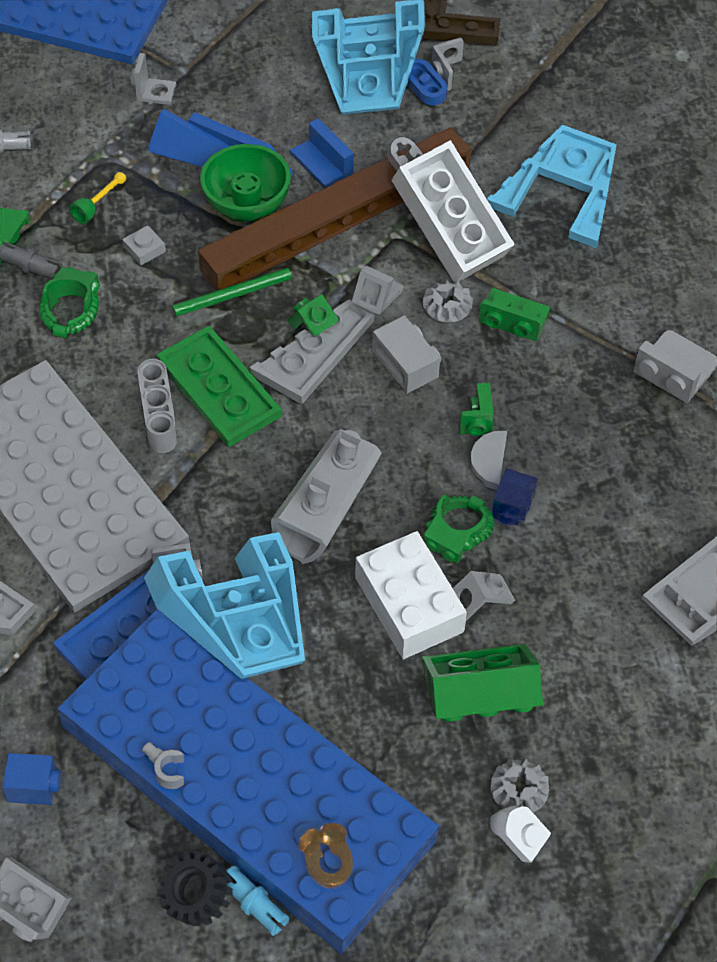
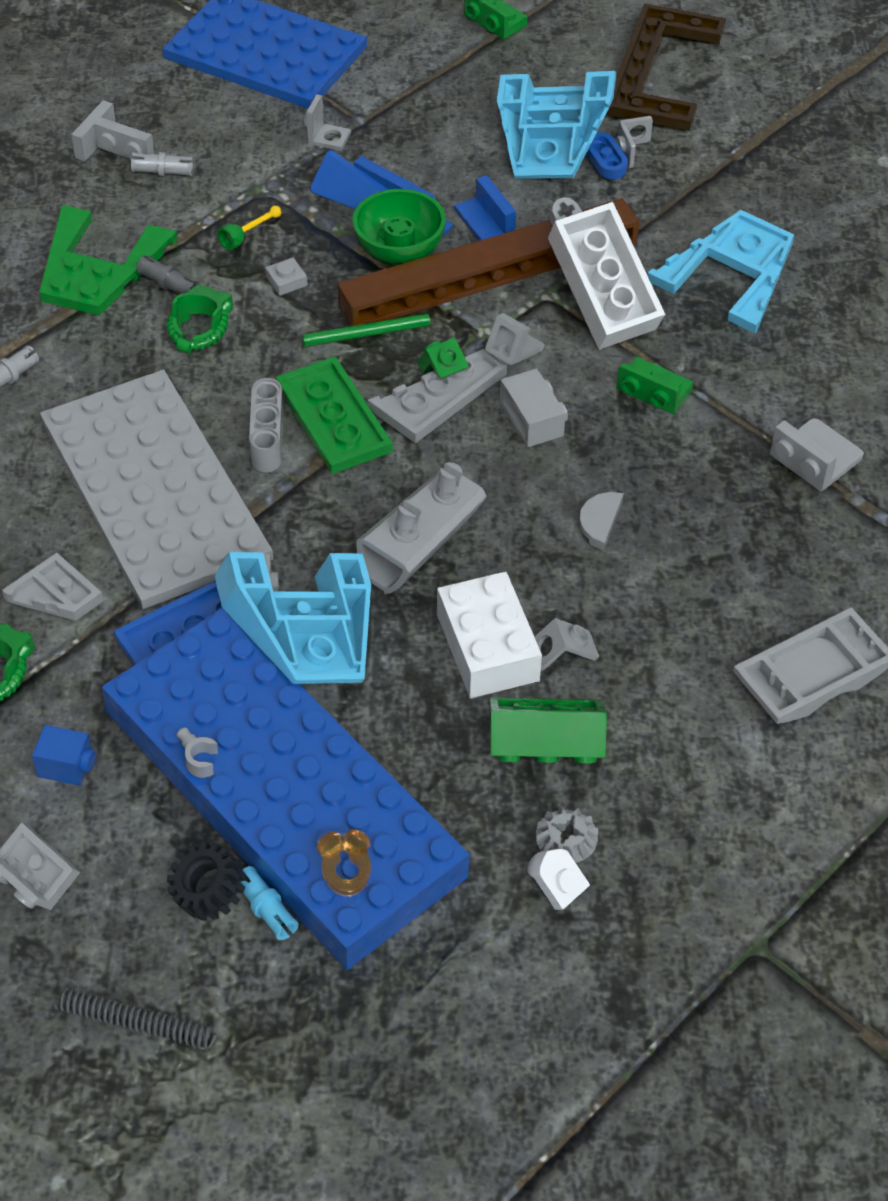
camera: 10 degrees right, 5 degrees down
light grey gear [423,279,473,322] -> none
green piece [423,494,495,564] -> none
green bracket [459,383,494,436] -> none
clear blue window [492,468,538,526] -> none

